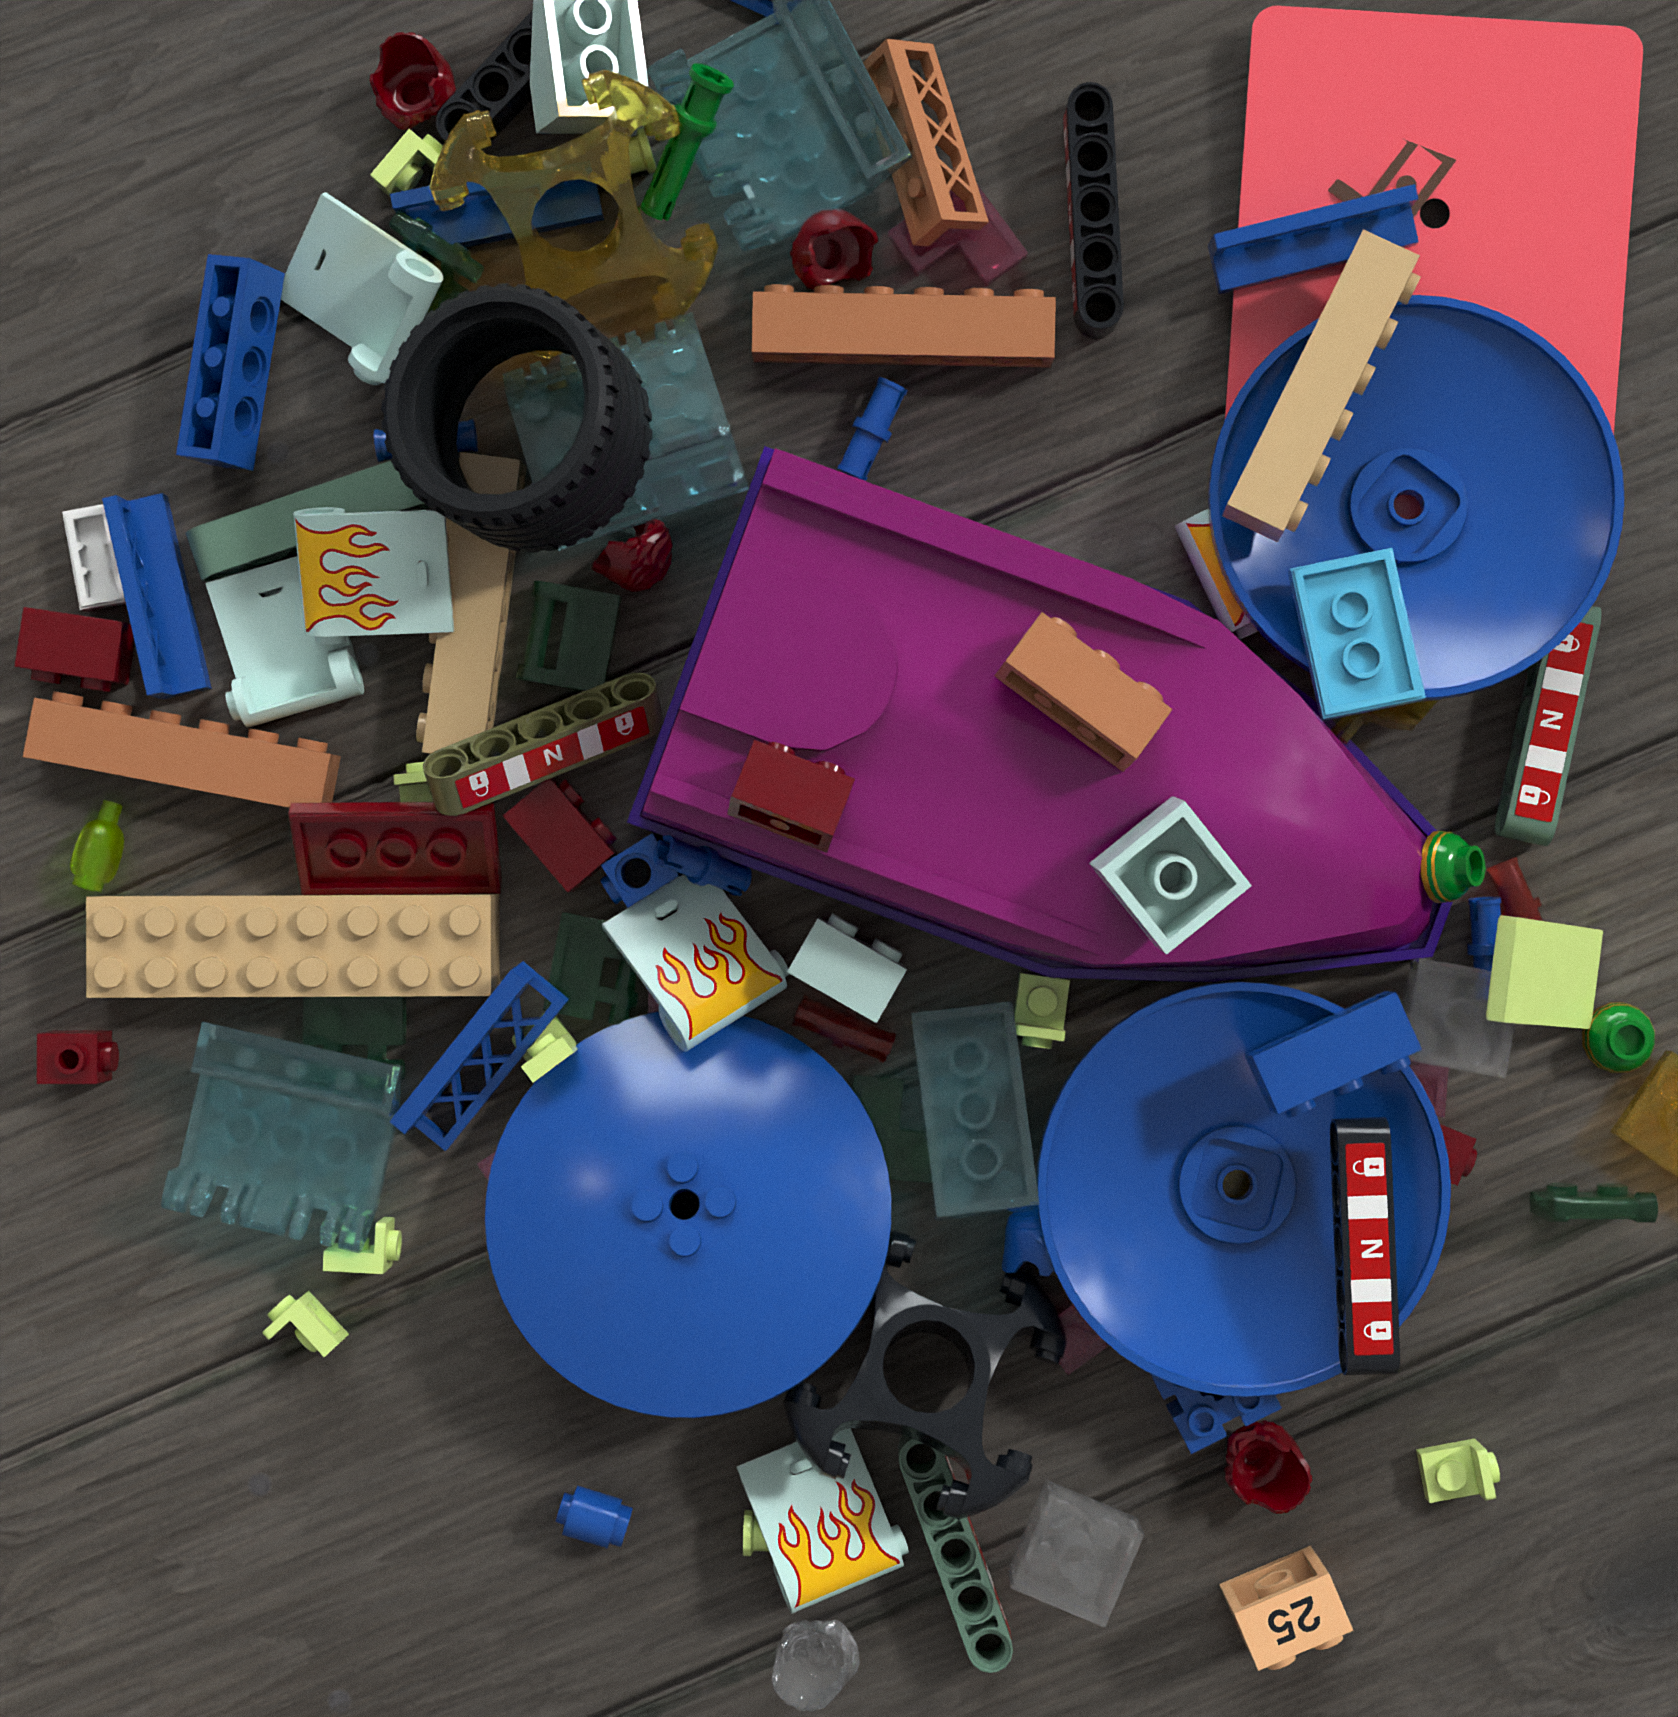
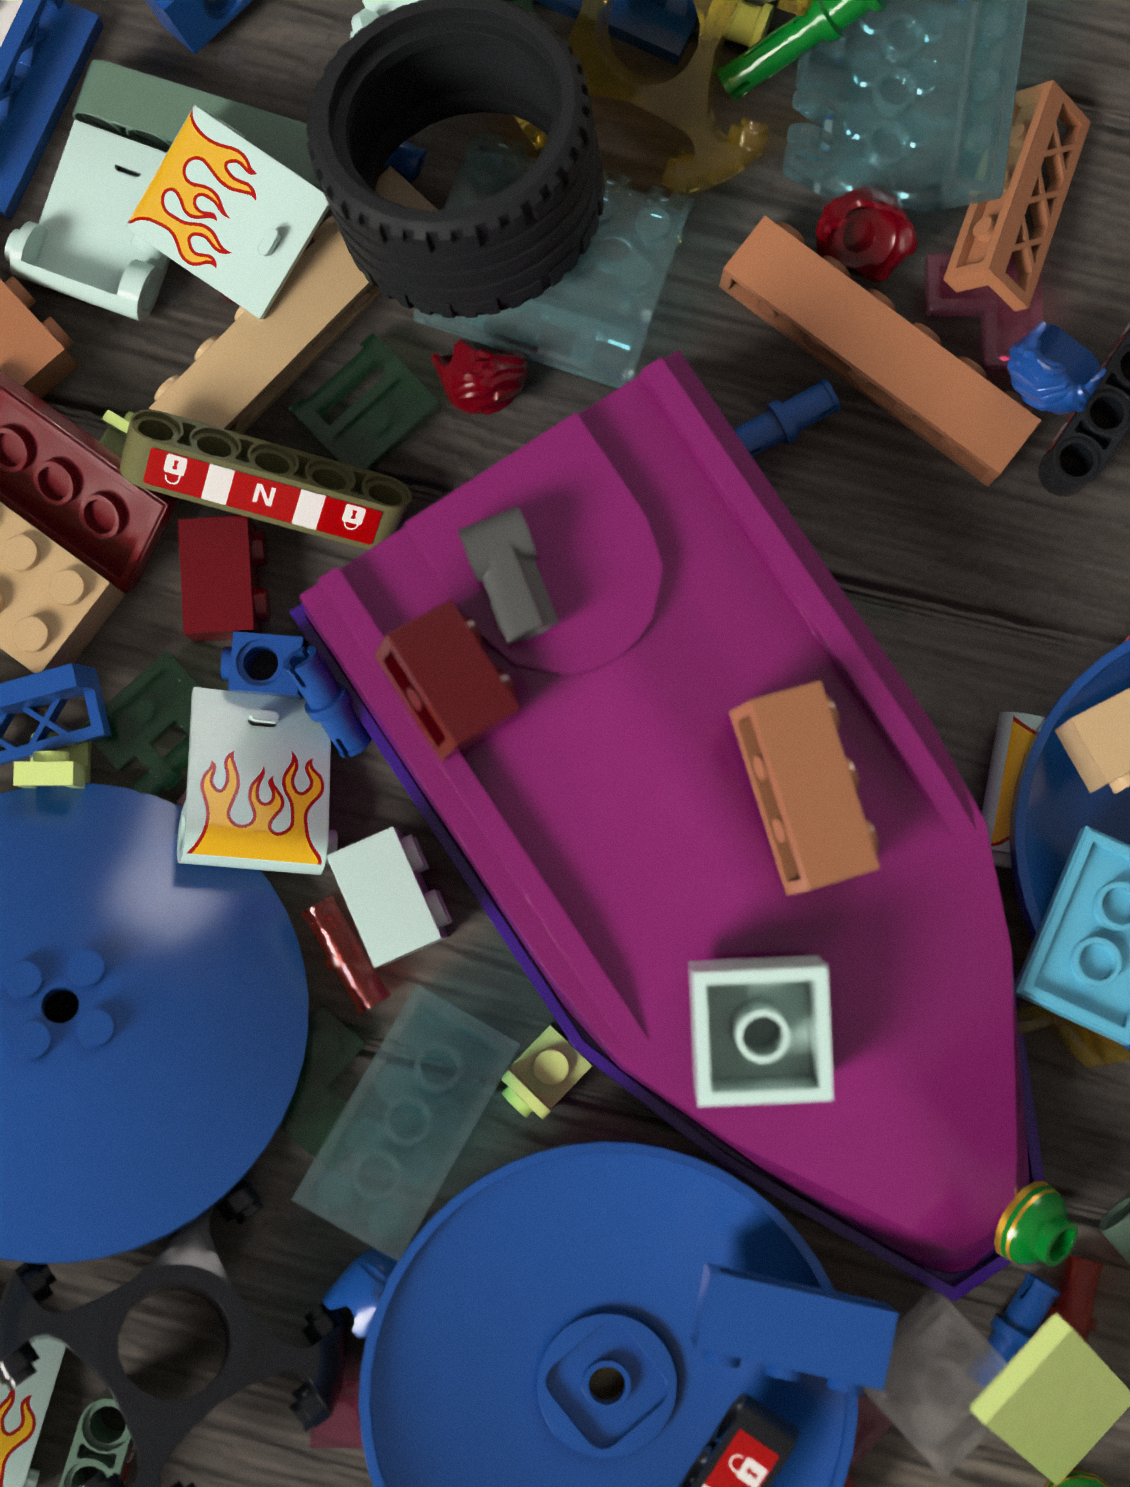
camera: 40 degrees right, 5 degrees down
none -> dark grey piece [457,506,559,645]
none -> blue hair [1007,321,1107,415]

